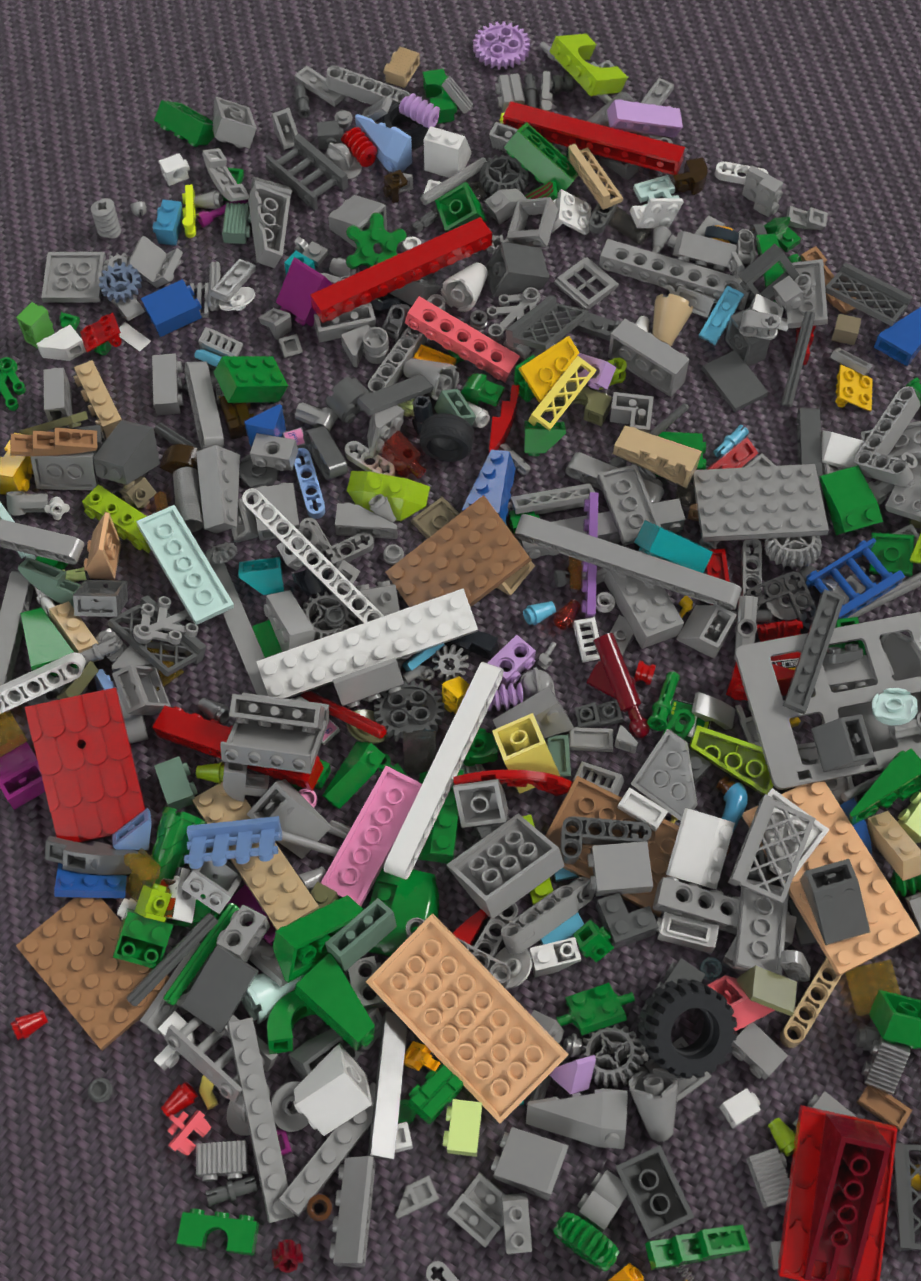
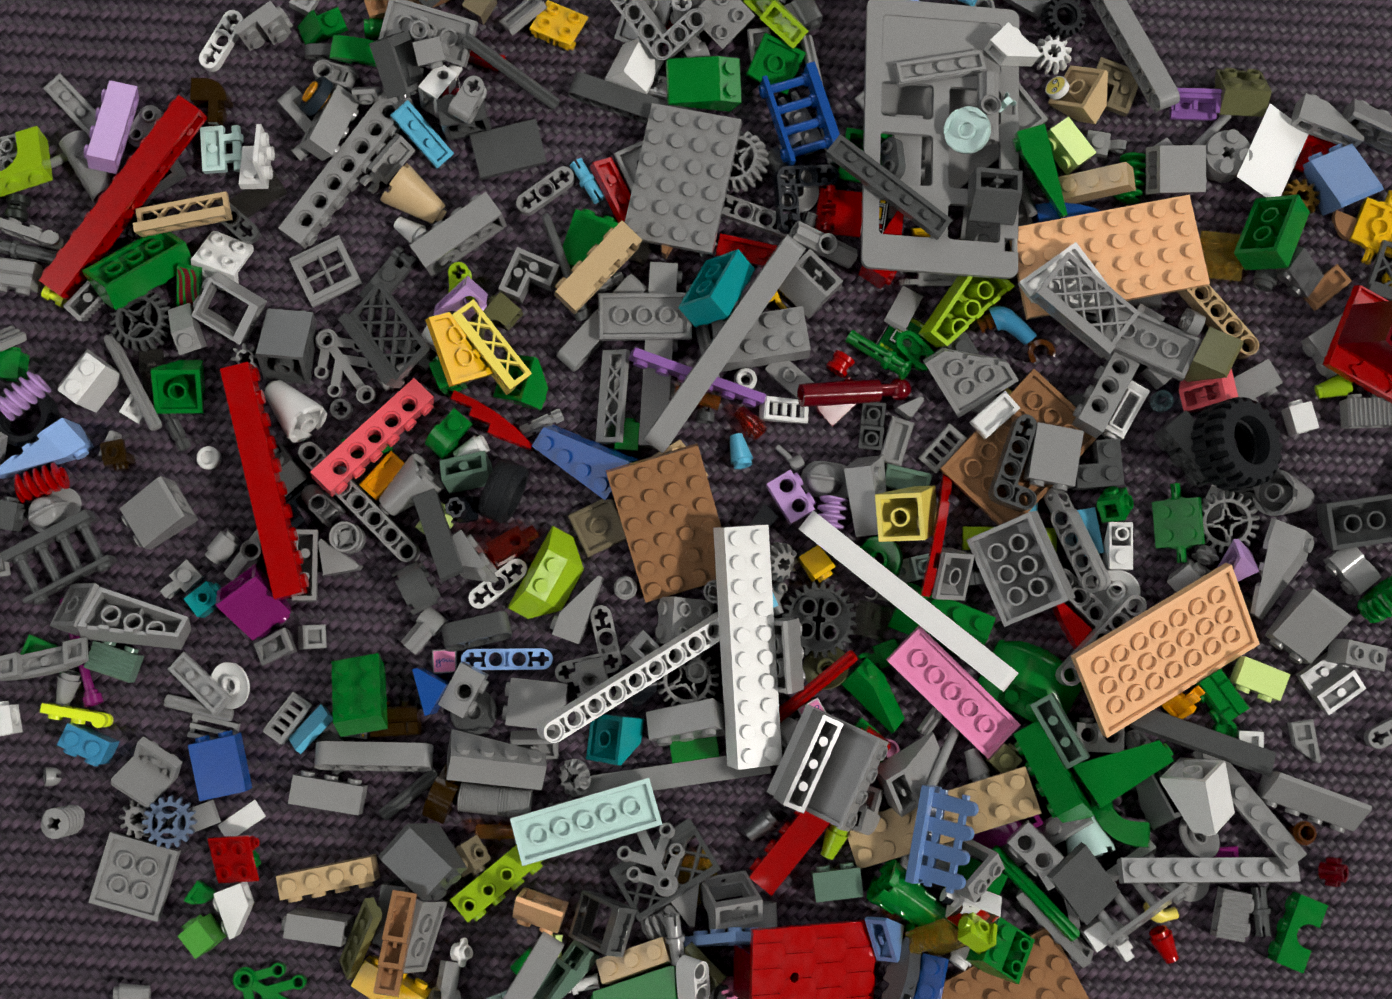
camera: 75 degrees left, 20 degrees up
dark grey axle [126,913,218,1006] -> none
coral hips [167,1110,212,1156] -> none
green plate [346,212,406,269] -> none
light grey cone [369,494,396,523] -> none
light grey cone [652,226,671,254] -> none
white slope [666,808,735,889] -> none
dark grey slope [800,859,870,945] -> none
none -> light grey beam [516,166,575,216]

